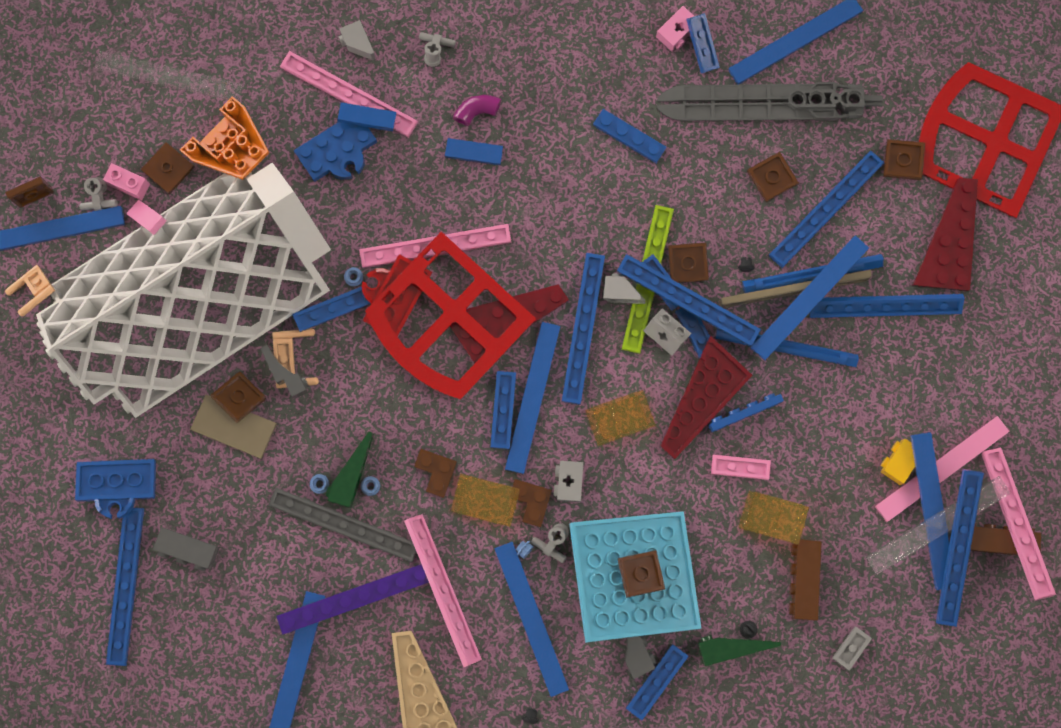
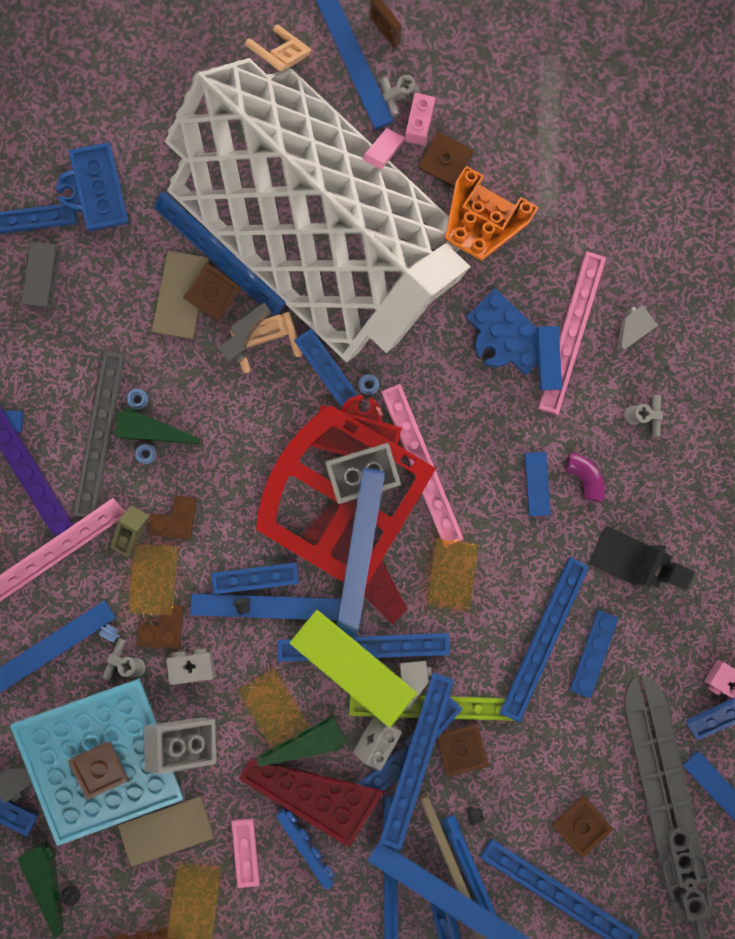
camera: 75 degrees right, 5 degrees up
none -> olive slope [110,505,150,558]
none -> dark tan tile [118,795,214,867]
none -> light grey brick [144,718,216,774]
none -> blue tile [154,191,286,316]
none -> black piece [232,598,251,615]
none -> dark green slope [257,714,346,766]
none -> lime tile [290,610,418,728]
none -> light grey brick [325,443,401,504]
none -> tile [337,468,385,637]
none -> clear yellow piece [427,538,478,611]
none -> blue tile [499,557,589,723]
none -> black piece [589,526,695,591]

